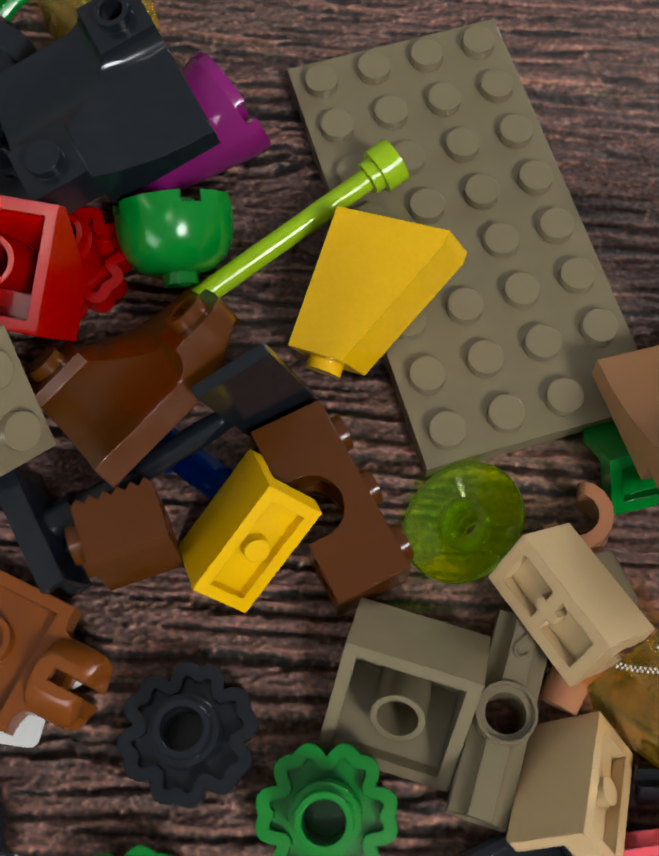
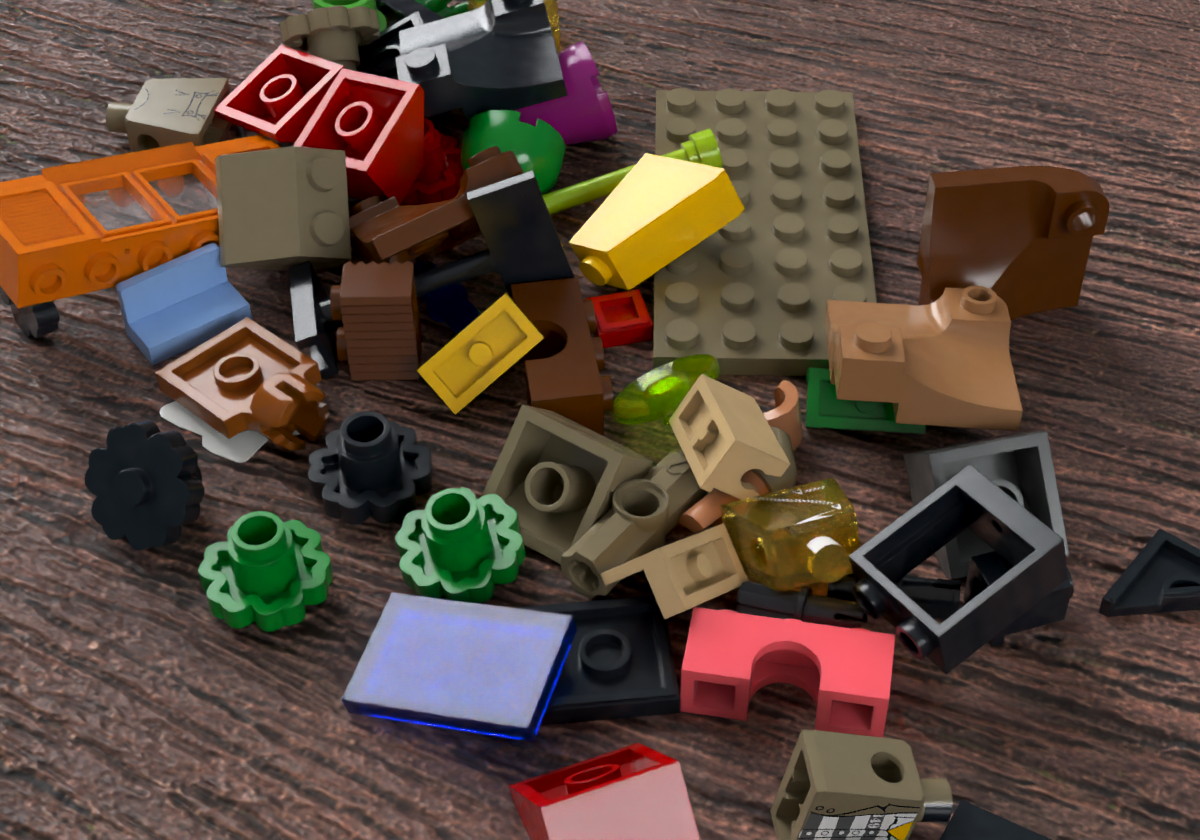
camera: 20 degrees right, 25 degrees down
none -> red tile [586,290,654,348]

